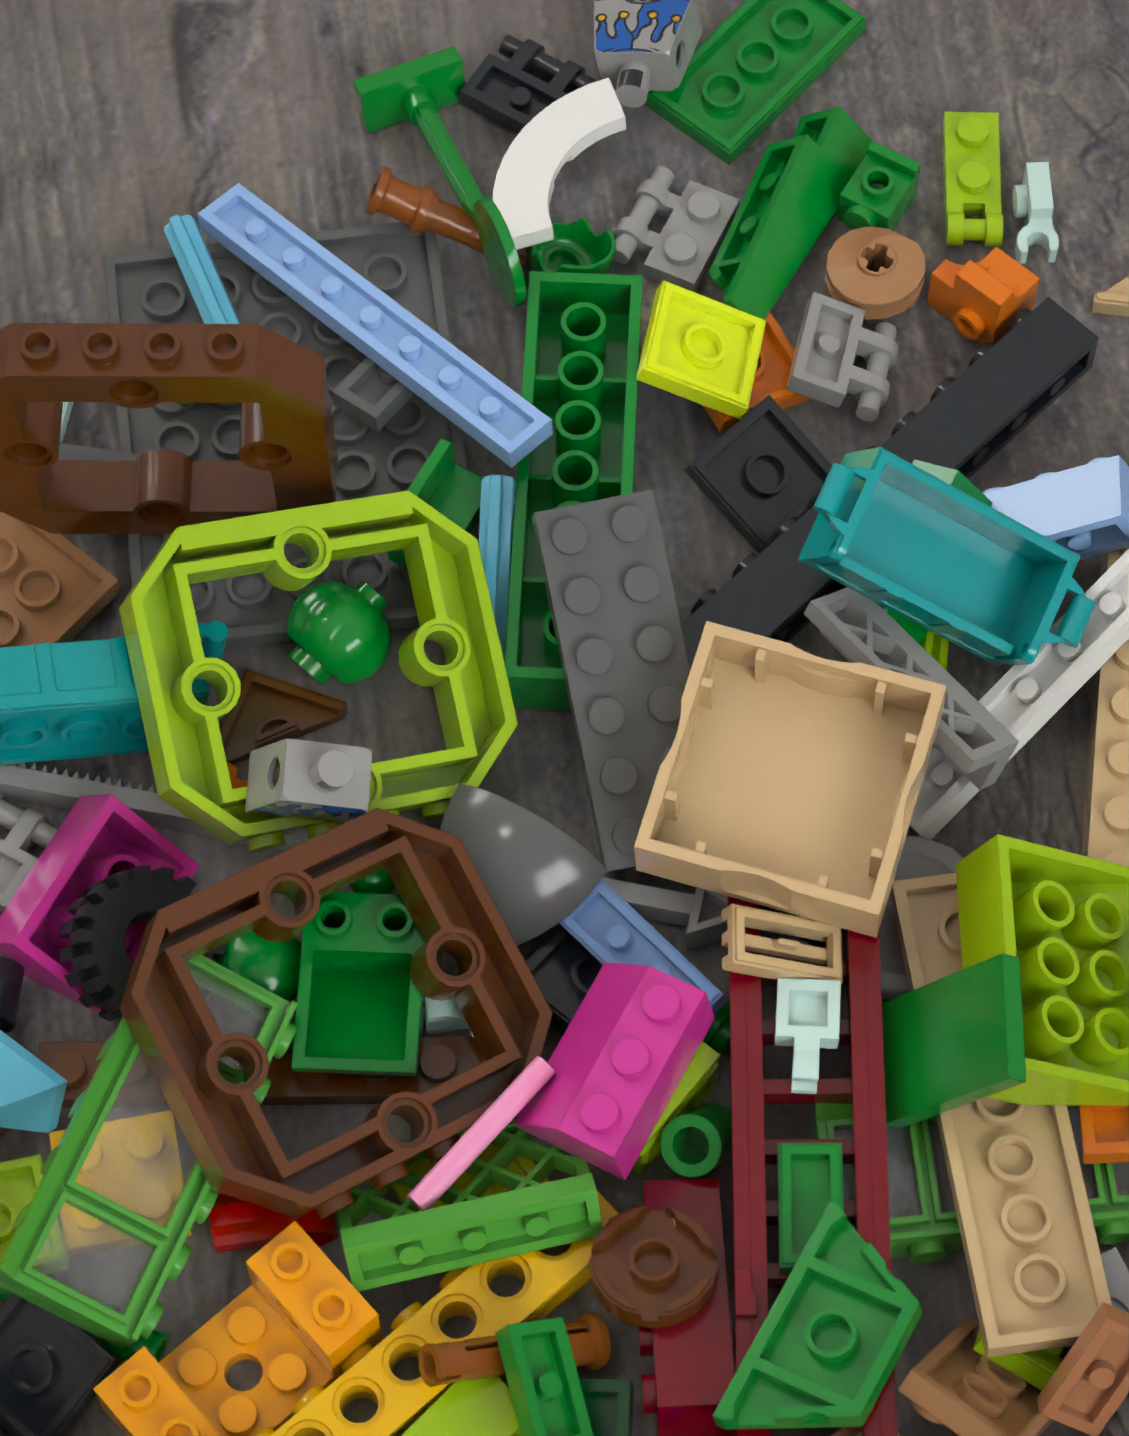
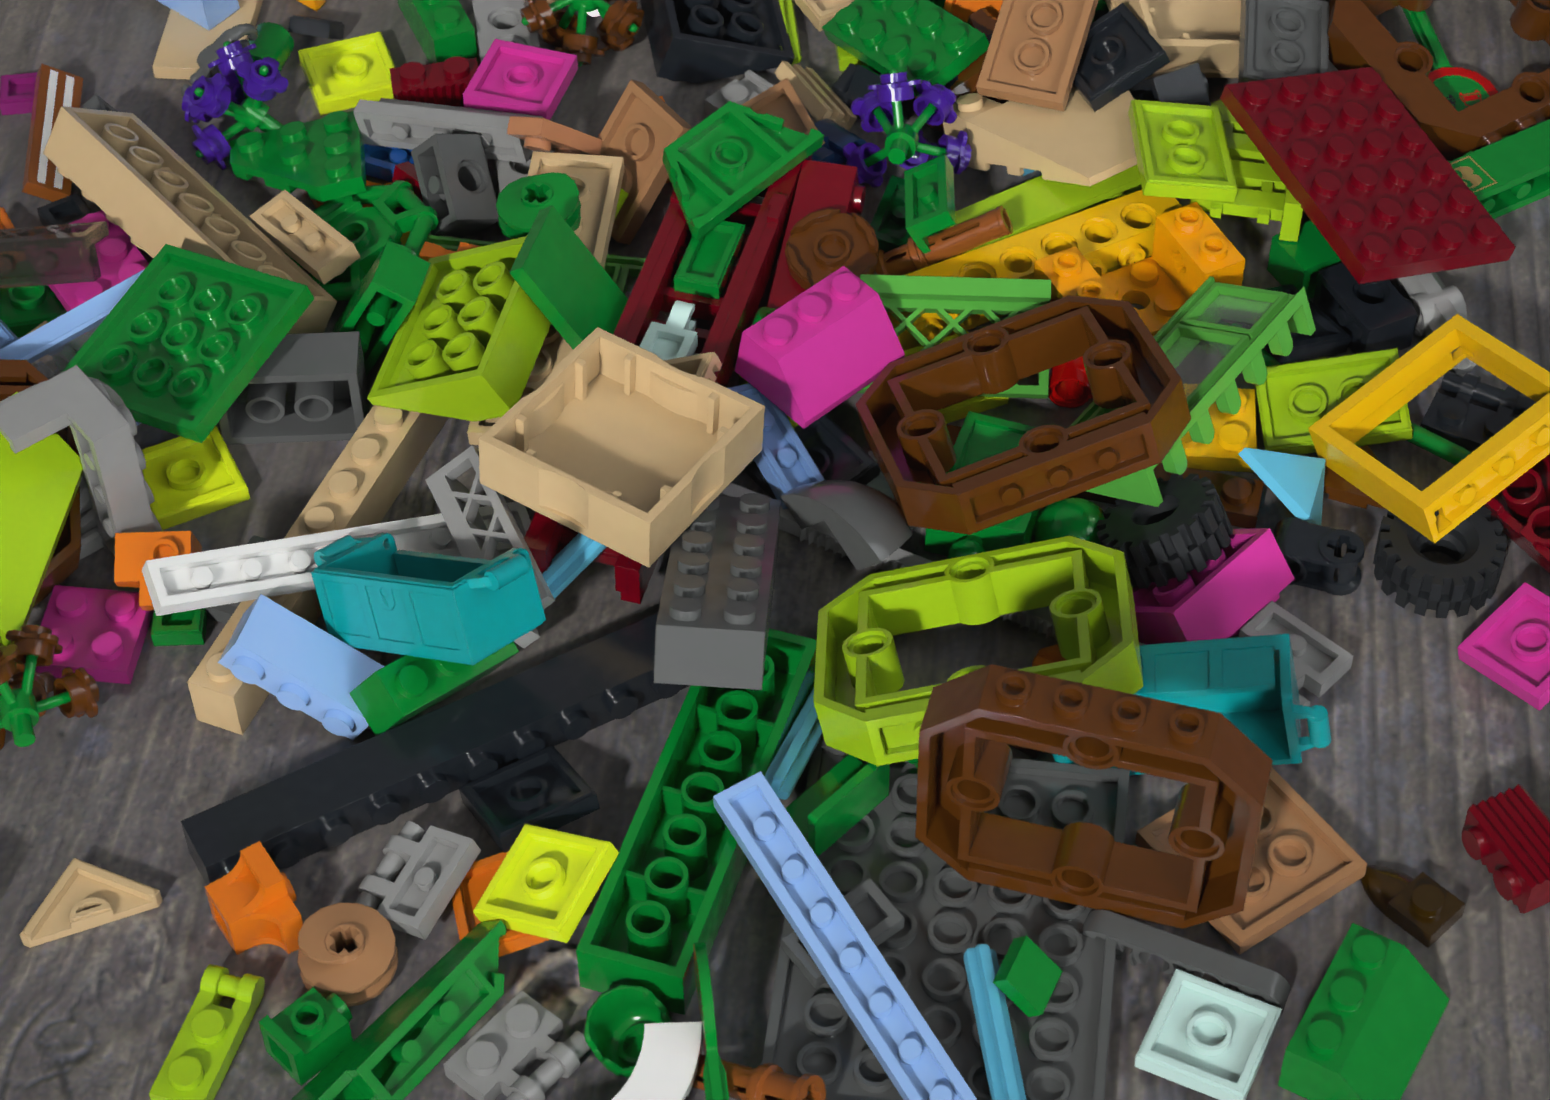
camera: 165 degrees left, 15 degrees down
light grey torso [245,739,372,824] -> none
bright pink bar [407,1056,555,1211] -> none
light aqua plate [1013,162,1059,264] -> none
none -> green piece [496,172,581,239]

